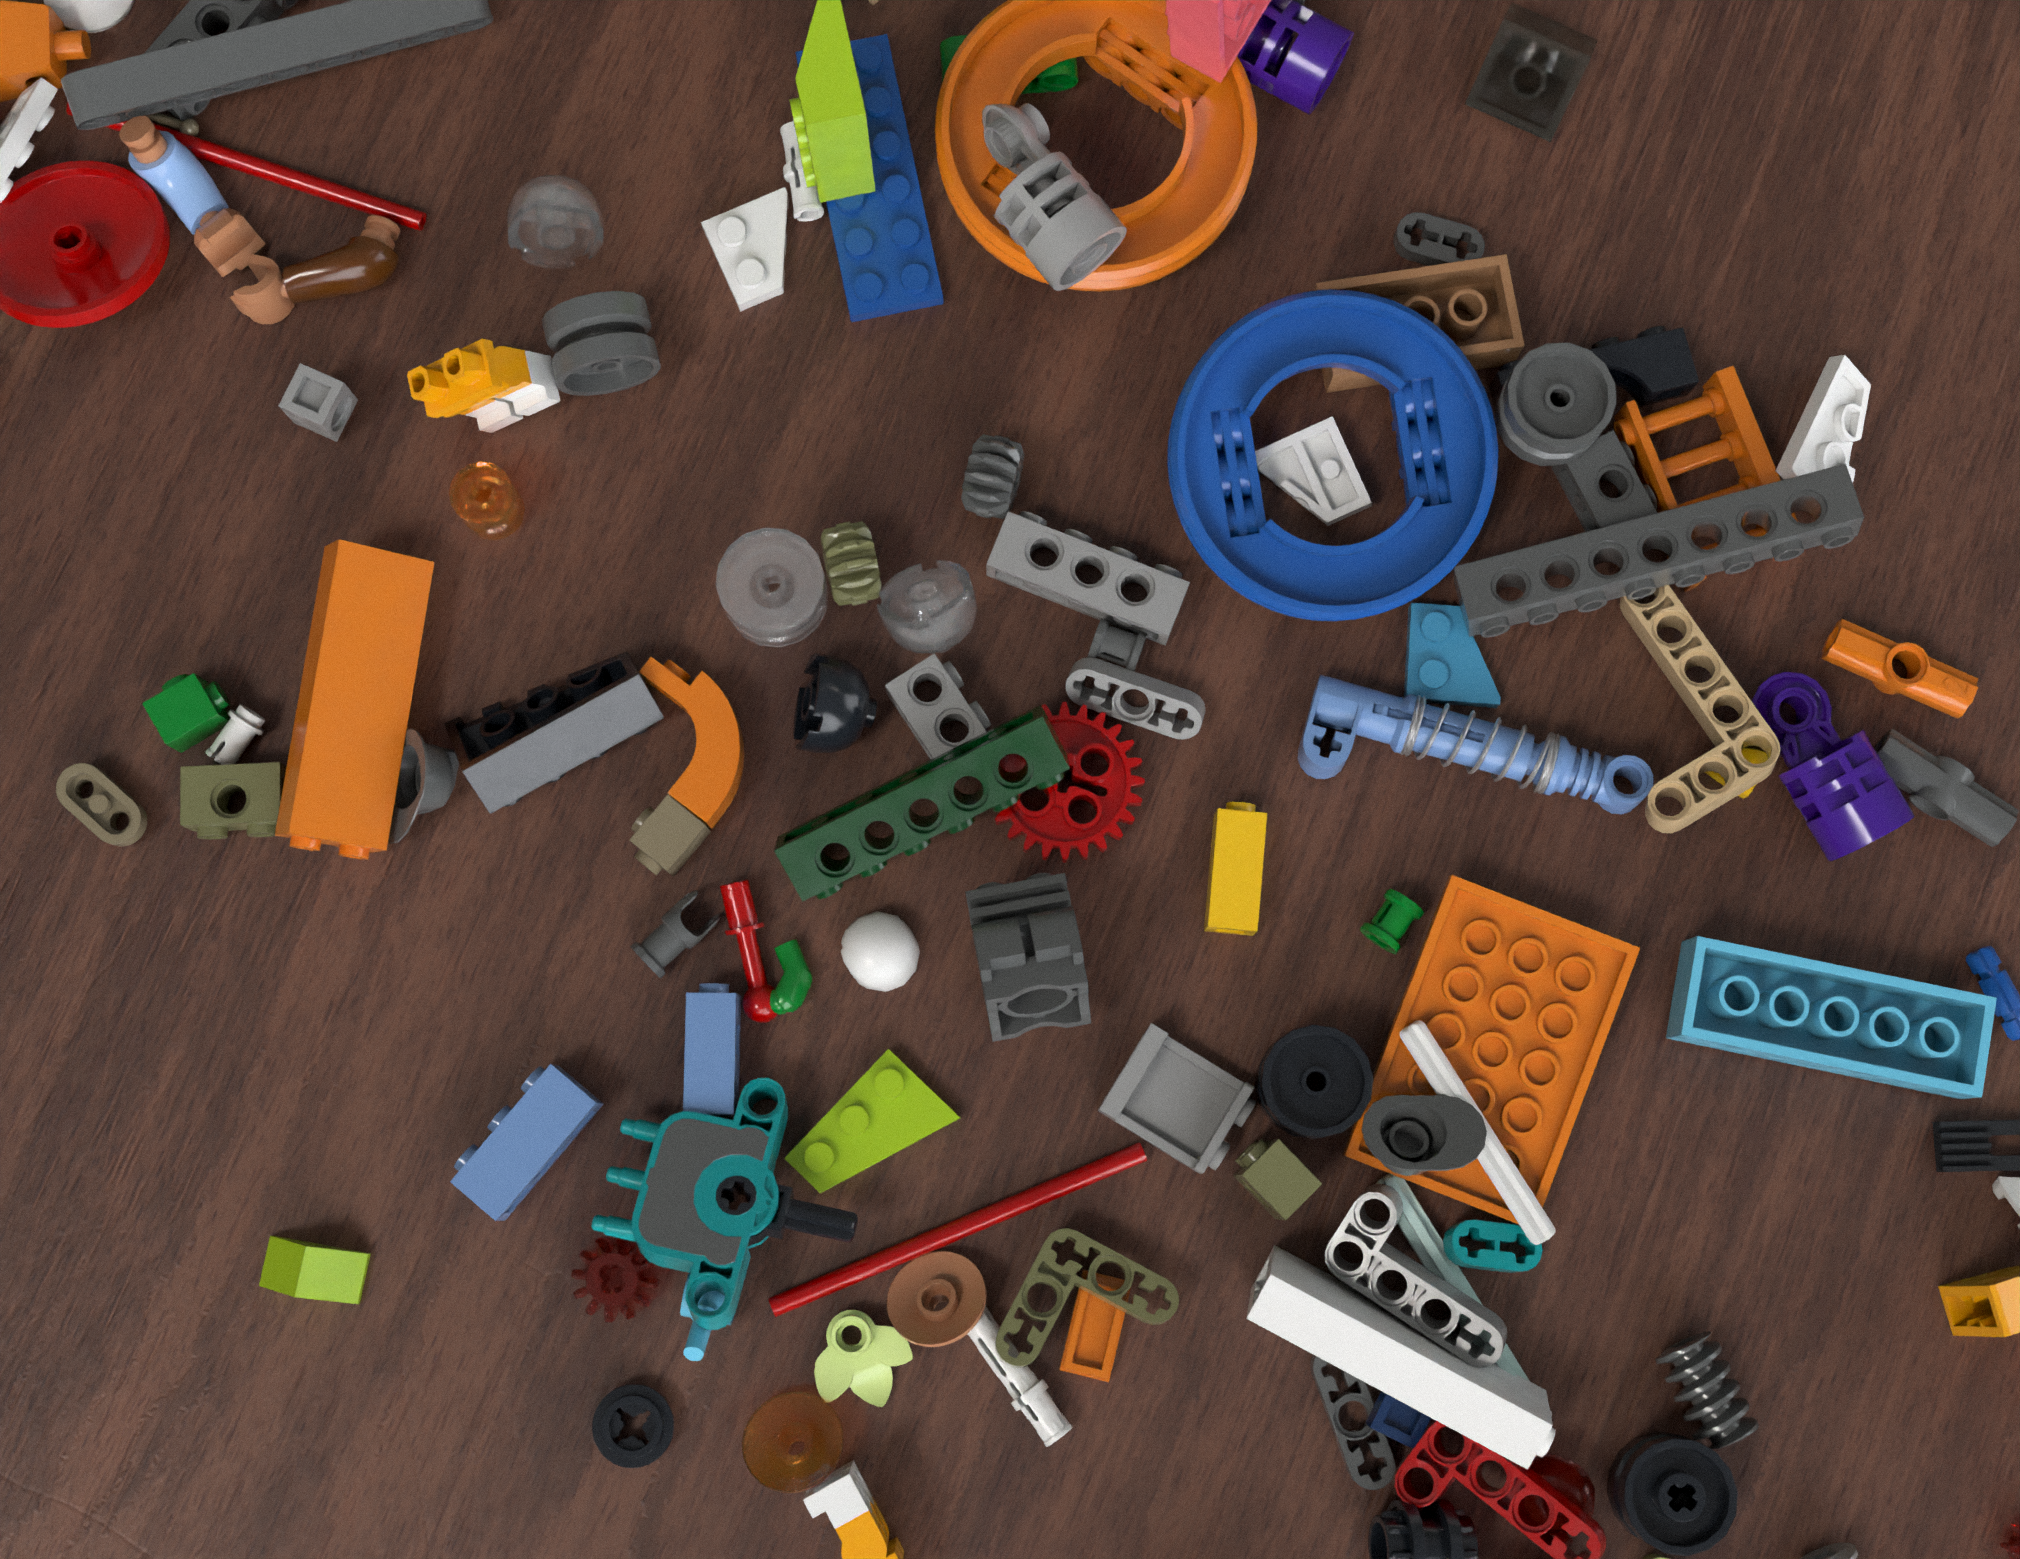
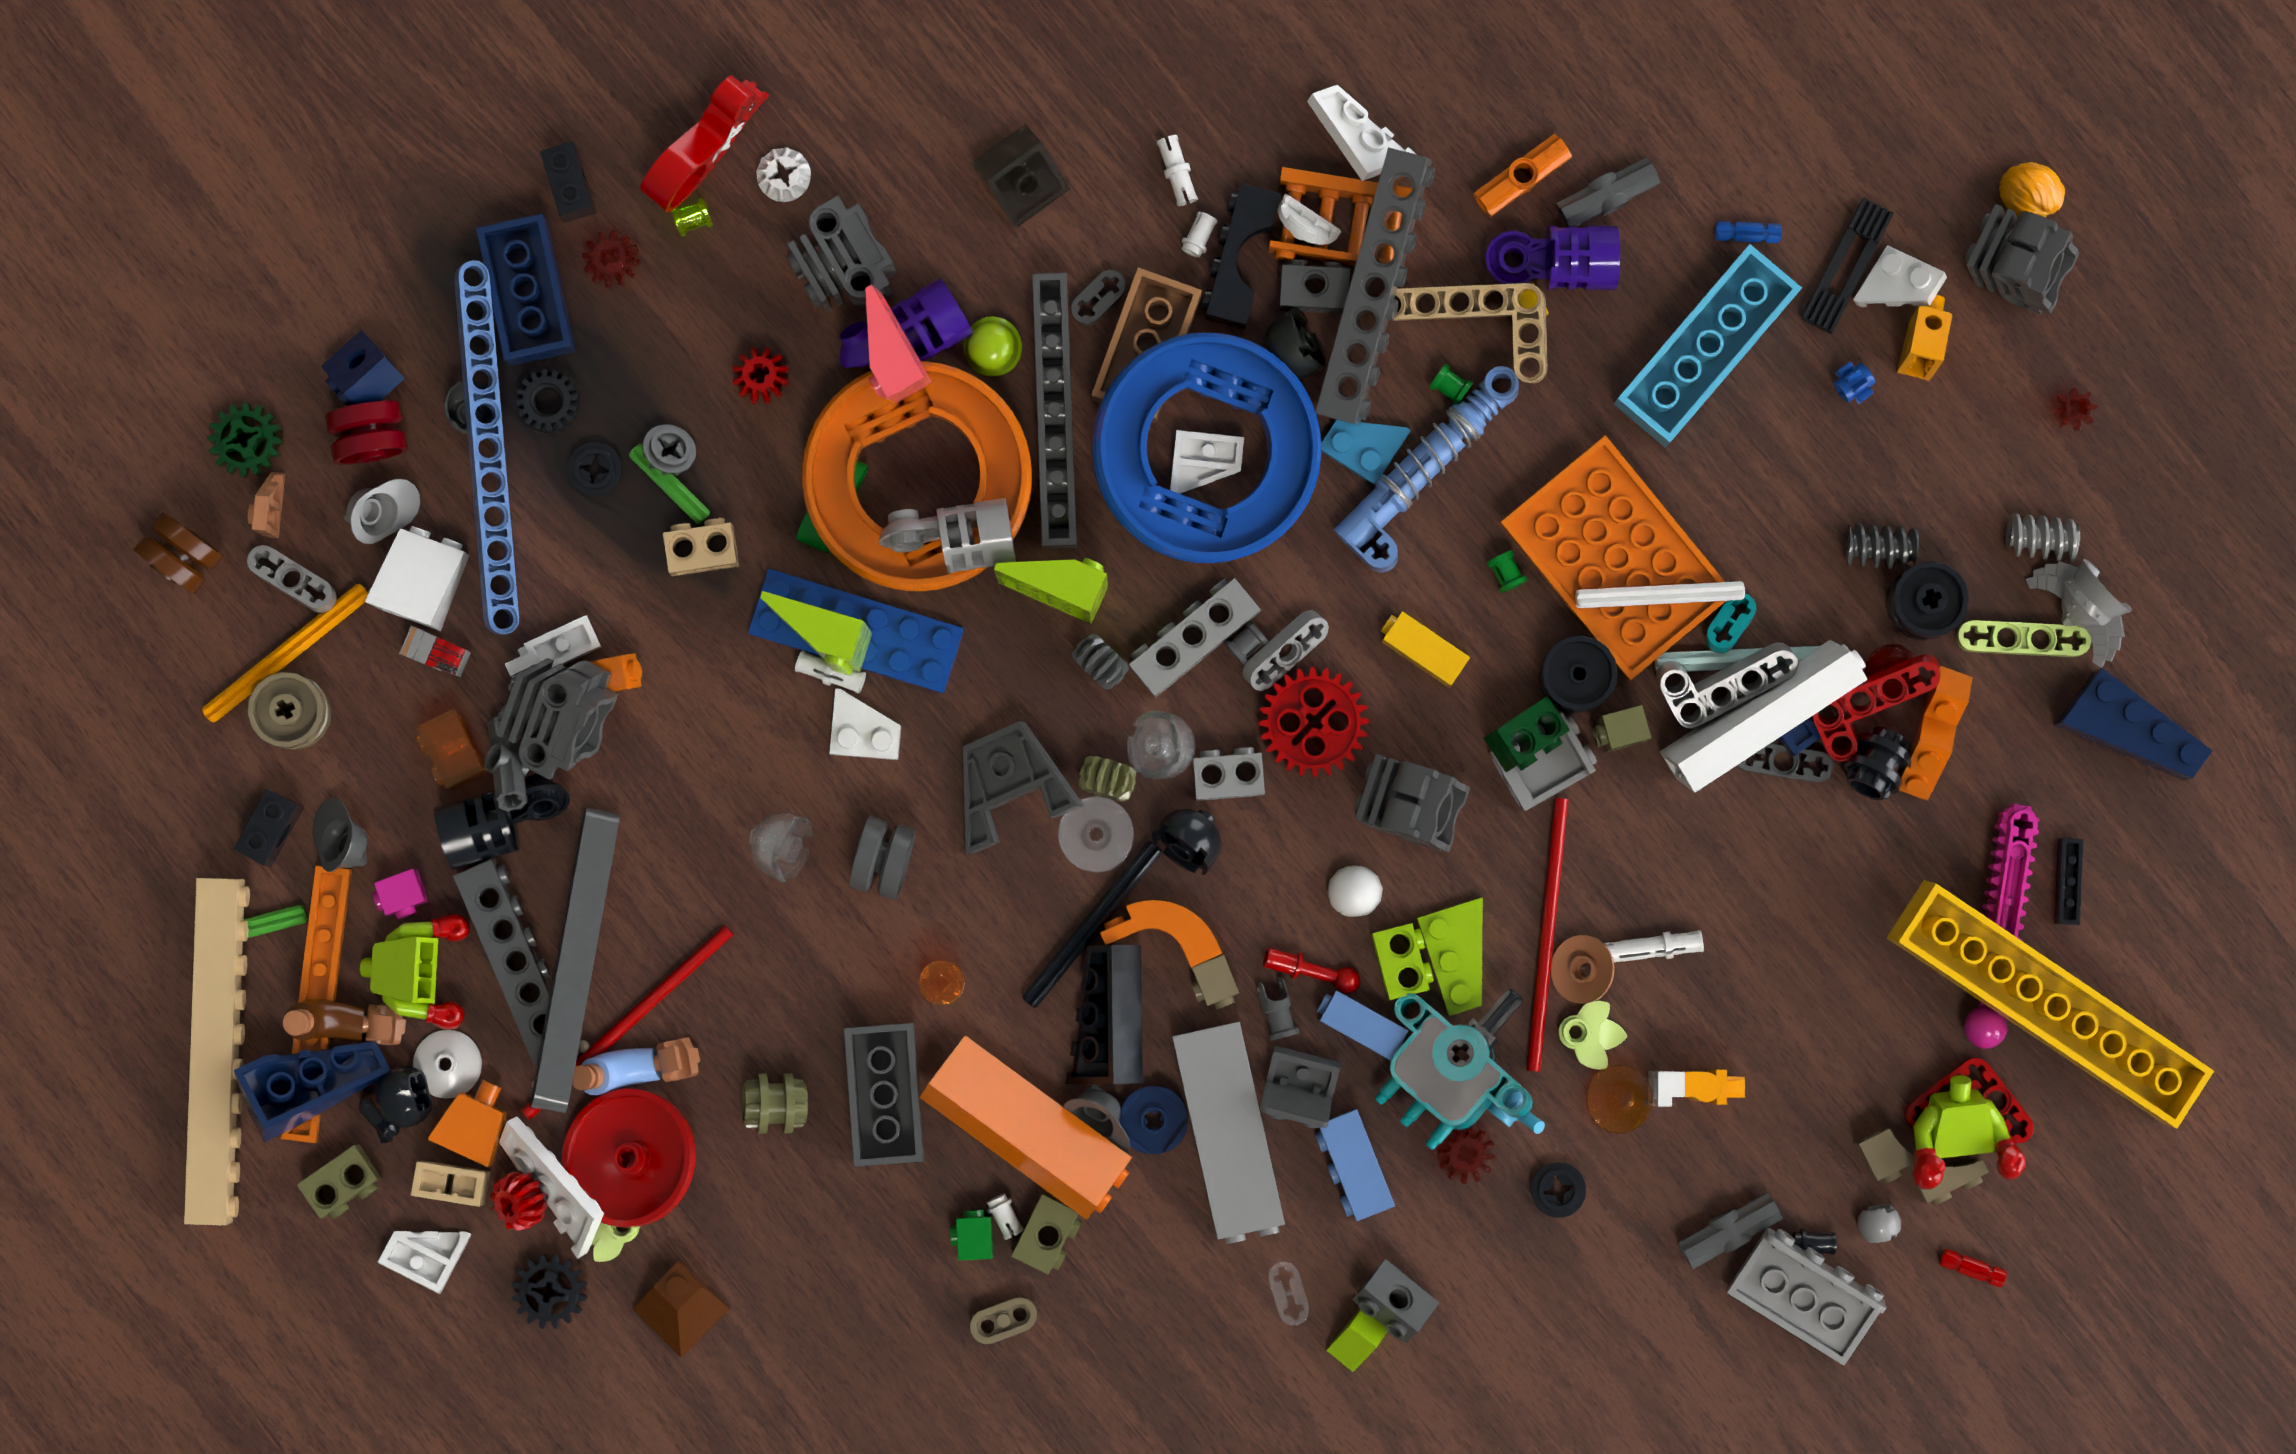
camera: 60 degrees left, 5 degrees up
piece [230,215,400,324] -> none
light grey brick [278,363,358,442] -> none
light orange hips [407,338,561,433] -> none
green arm [770,939,812,1015] -> none
dark green brick [774,705,1070,902] -> none
olive beam [995,1228,1179,1368] -> none
orange tile [1059,1269,1131,1382] -> none
dark grey piece [1362,1095,1487,1176] -> none
dark grey wheel [1495,343,1616,466] -> none
none -> olive piece [741,1073,808,1134]
none -> dark grey brick [844,1023,925,1167]
none -> lime helmet [963,316,1022,376]
none -> dark grey wing [963,721,1084,855]
none -> lime slope [994,558,1108,624]
none -> black axle [1022,841,1162,1008]
none -> dark grey brick [1032,273,1077,550]
none -> dark blue plate [1120,1086,1188,1154]
none -> white pin [1156,135,1198,206]
none -> light grey brick [1172,1022,1285,1244]
none -> white pin [1181,212,1218,258]
none -> dark grey bracket [1260,1046,1341,1128]
none -> pearl dark grey cylinder [1265,309,1326,379]
none -> clear beam [1268,1261,1309,1326]
none -> white plate [1277,194,1341,245]
none -> dark grey brick [1352,1259,1439,1343]
none -> lime brick [1371,923,1434,1000]
none -> green bush [1429,363,1474,405]
none -> dark green brick [1483,696,1570,772]
none -> blue gear [1833,361,1876,405]

